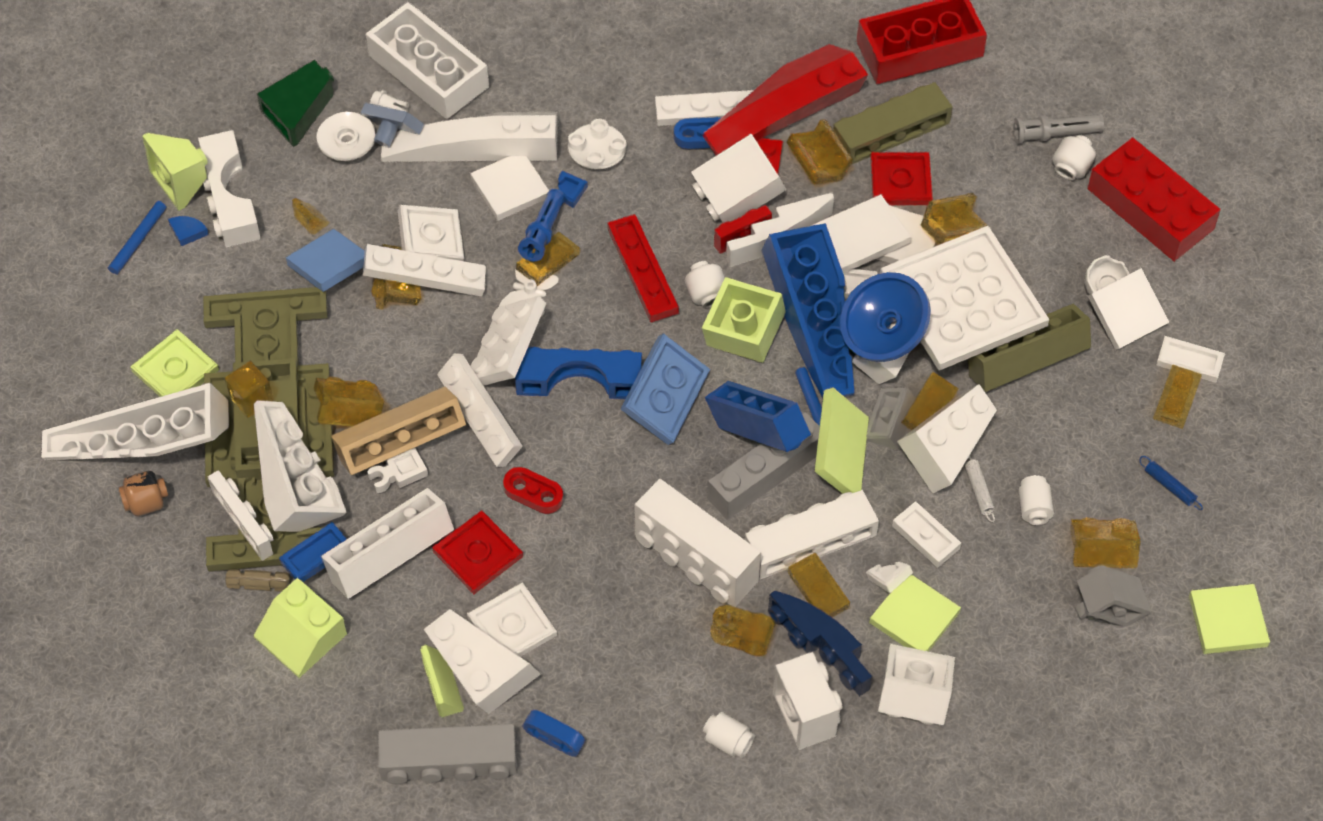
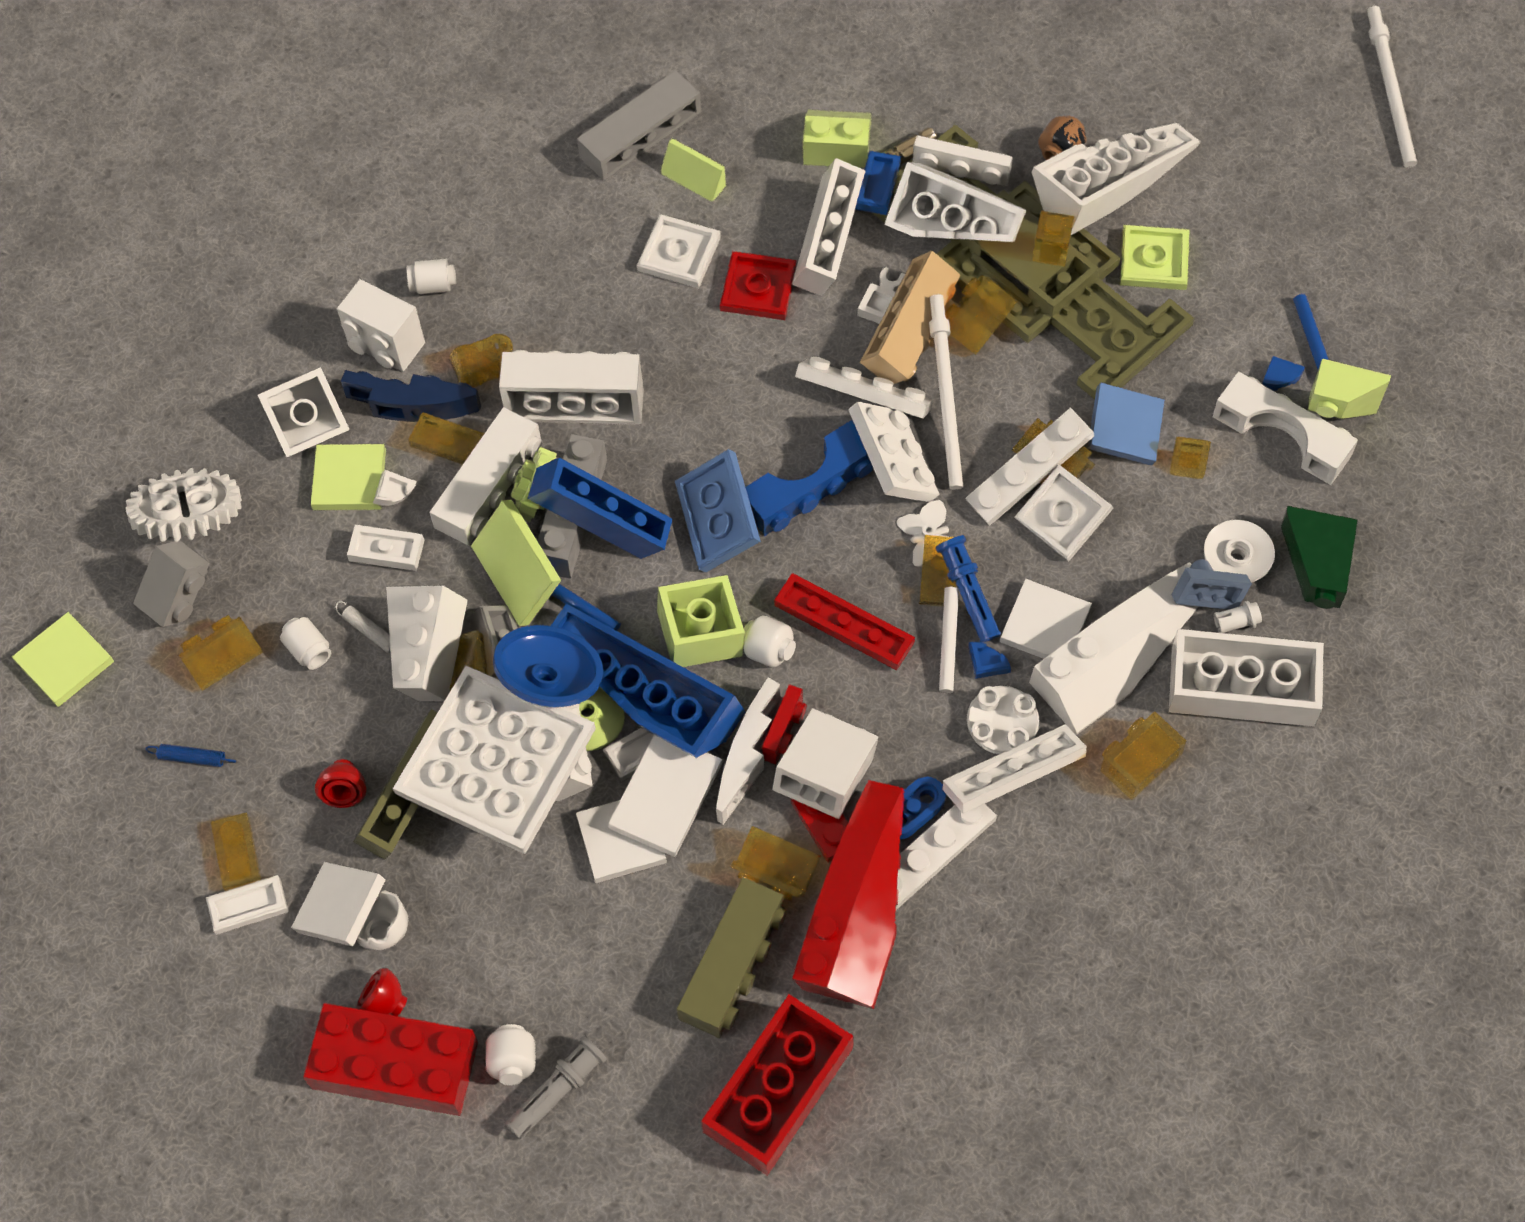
camera: 145 degrees right, 5 degrees up
white wedge [424,609,541,714] -> none
red plate [503,467,563,514] -> none
blue beam [522,710,586,757] -> none
red tile [870,152,933,205] -> none
clear yellow bracket [920,192,990,244] -> none
none -> white gear [125,468,242,542]
none -> red brick [315,759,366,808]
none -> red brick [356,967,408,1016]
none -> yellowish green gear [511,447,557,523]
none -> white bar [929,294,963,490]
none -> white bar [939,587,959,693]
none -> white plate [943,724,1086,813]
none -> clear yellow brick [1100,711,1187,800]

